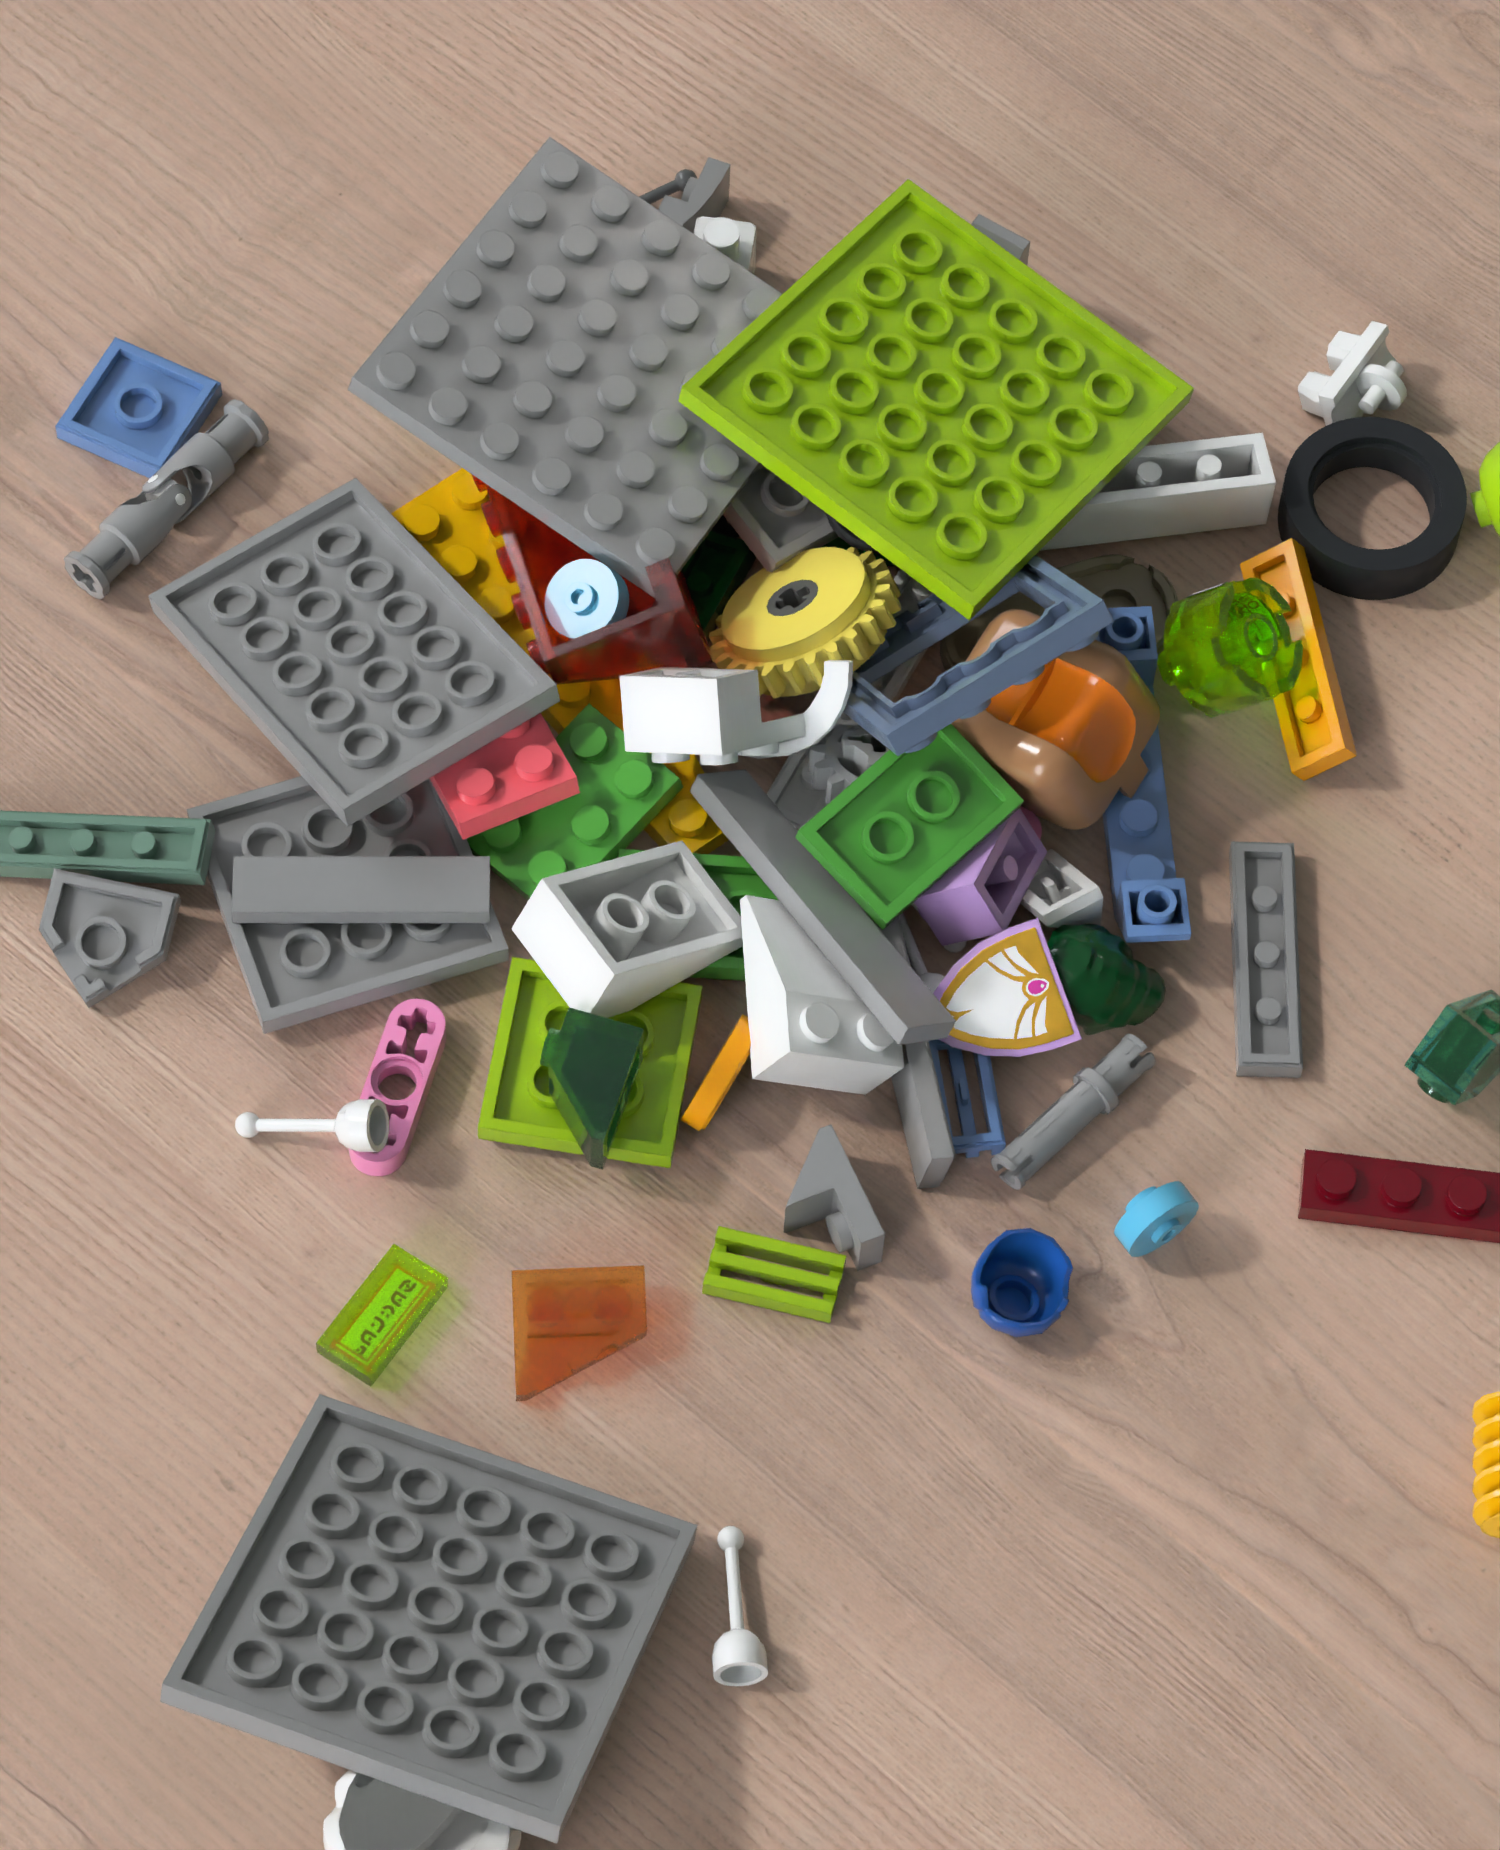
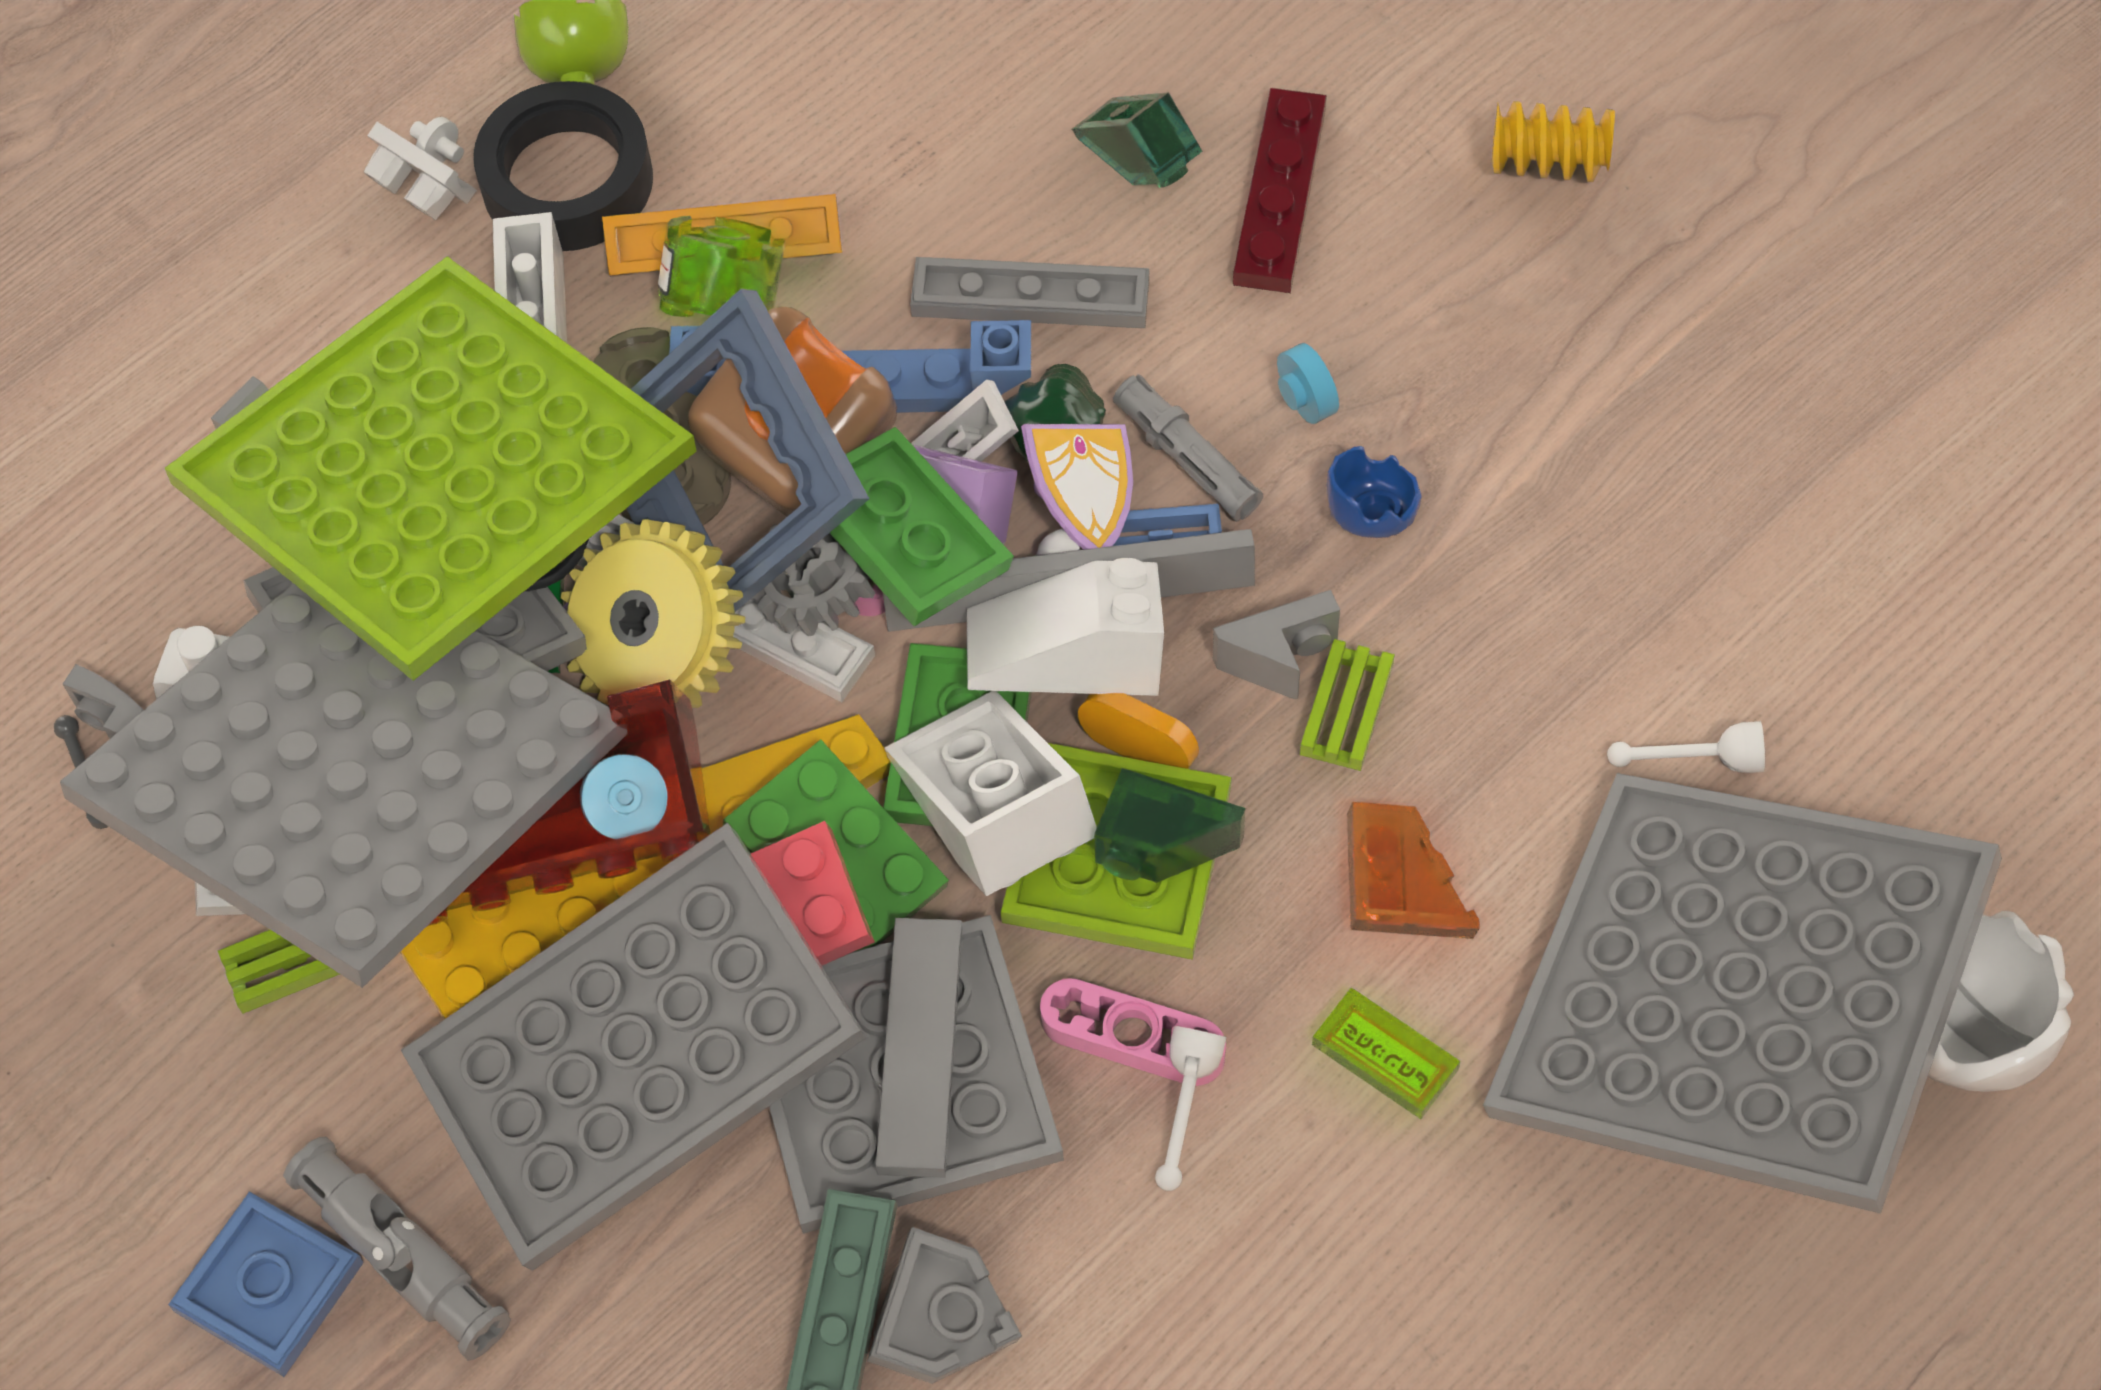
camera: 80 degrees left, 0 degrees up
white piece [619,655,853,765] -> none
light grey tile [690,769,956,1045] -> none

